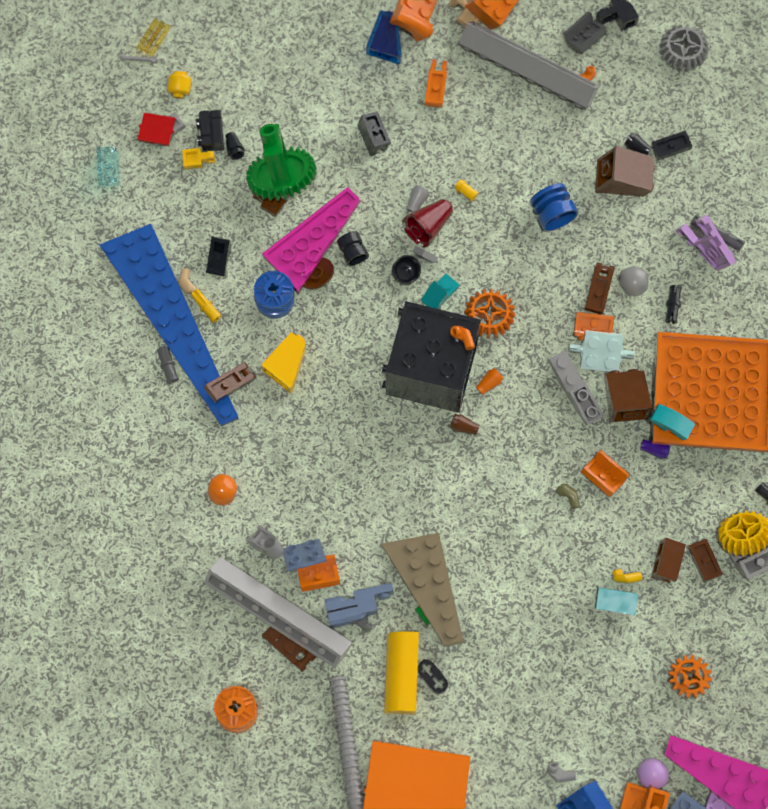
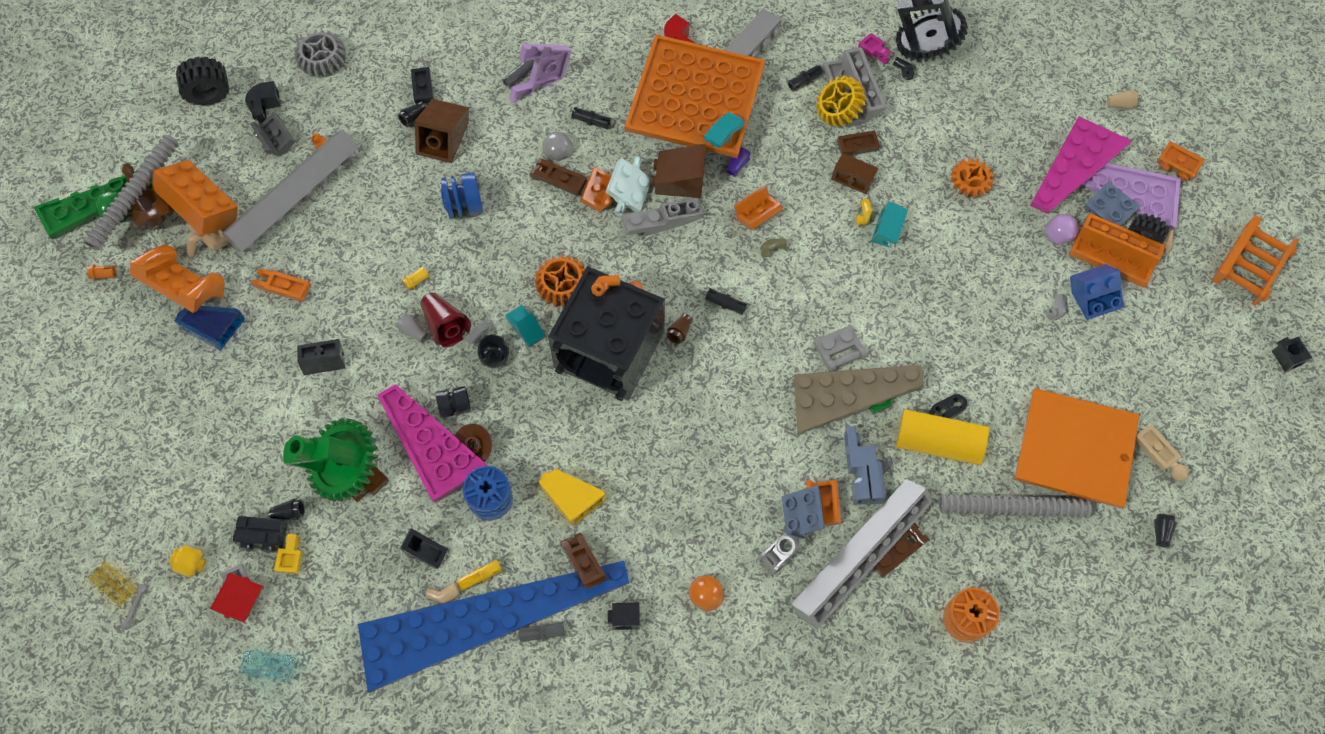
camera: 80 degrees left, 5 degrees down
none -> black brick [608,602,640,630]
none -> black pin [705,288,747,315]
none -> light grey plate [813,325,868,372]

